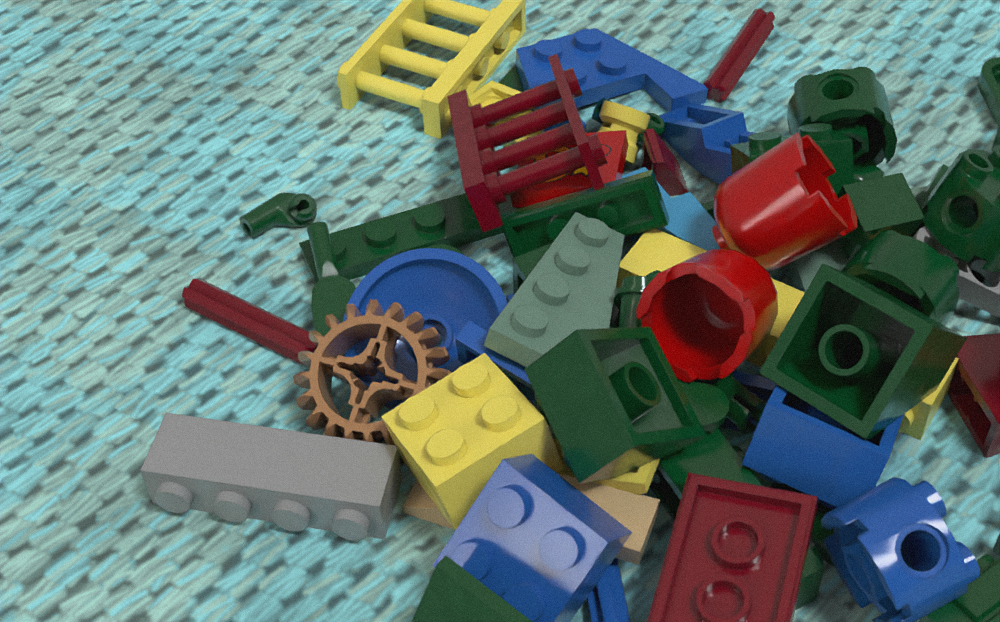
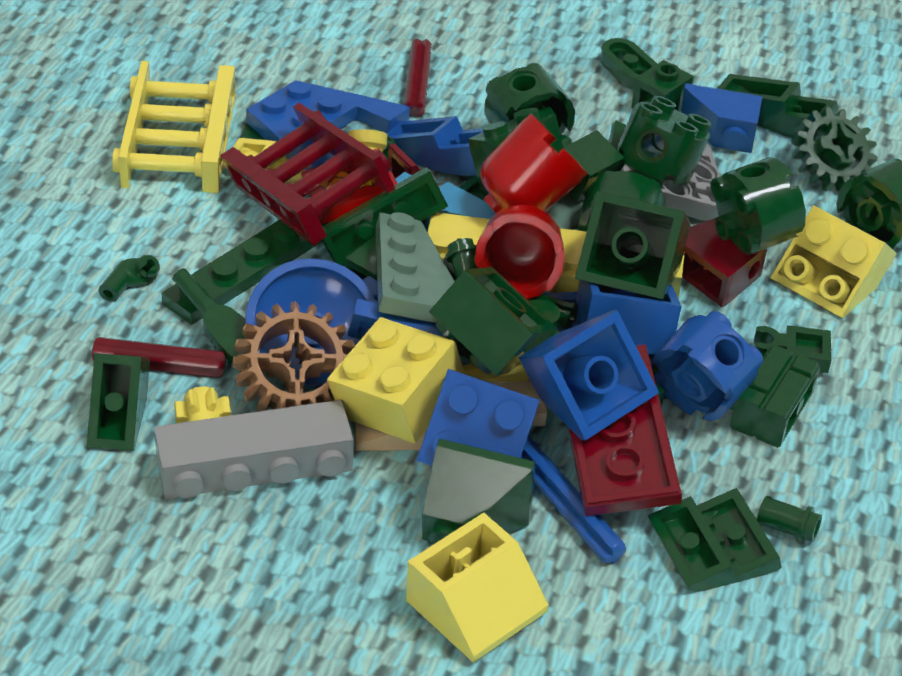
camera: 30 degrees left, 5 degrees down
none -> dark green slope [86,353,150,451]
none -> light yellow gear [174,386,232,423]
none -> blue slope [518,310,659,440]

